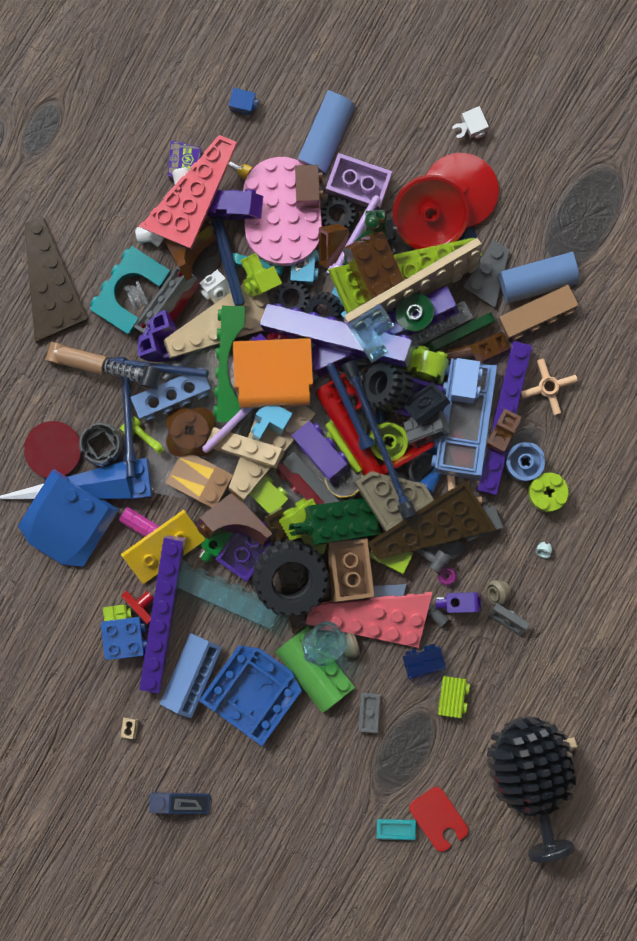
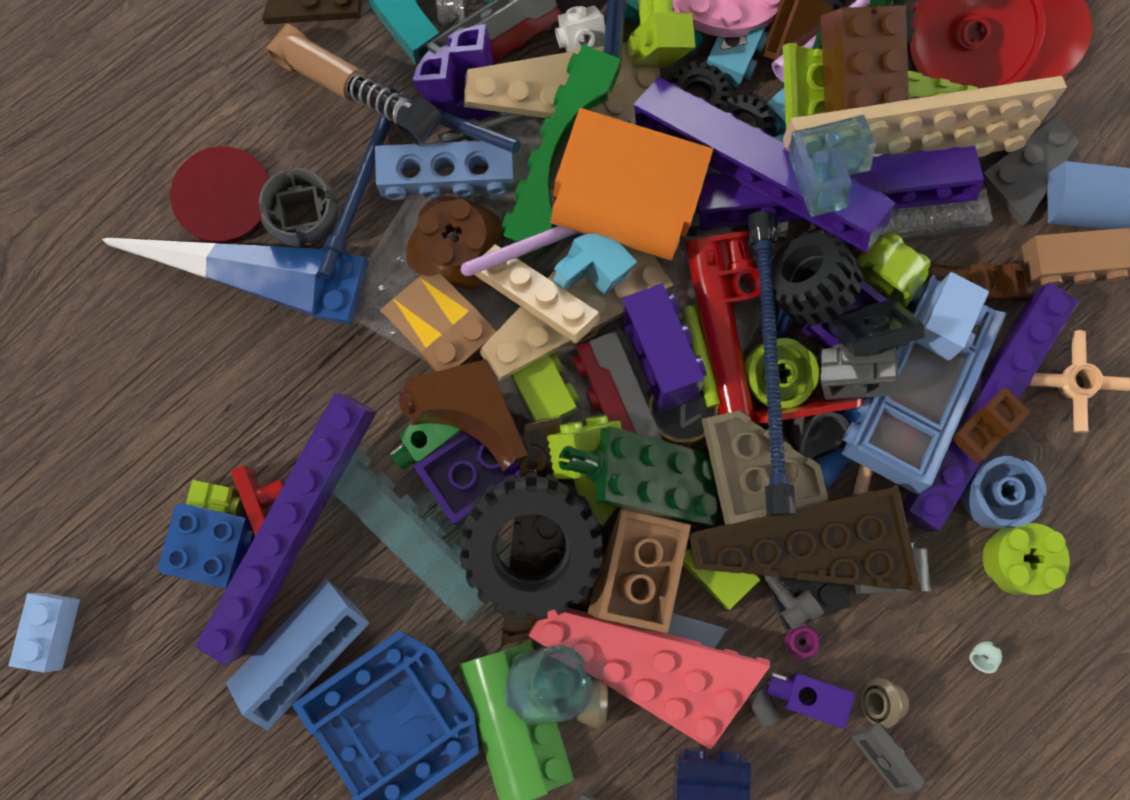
camera: 10 degrees right, 5 degrees down
blue wedge [18,469,119,567] -> none
lime brick [119,416,165,455] -> none
dark pink axle [119,507,160,537] -> none
tan piece [120,717,139,739] -> none
yellow plate [121,510,205,584] -> none
dark blue piece [327,363,375,451] -> none
dark green dish [395,293,434,331] -> none
dark green beam [425,312,496,352] -> none
none -> light blue piece [8,593,80,673]

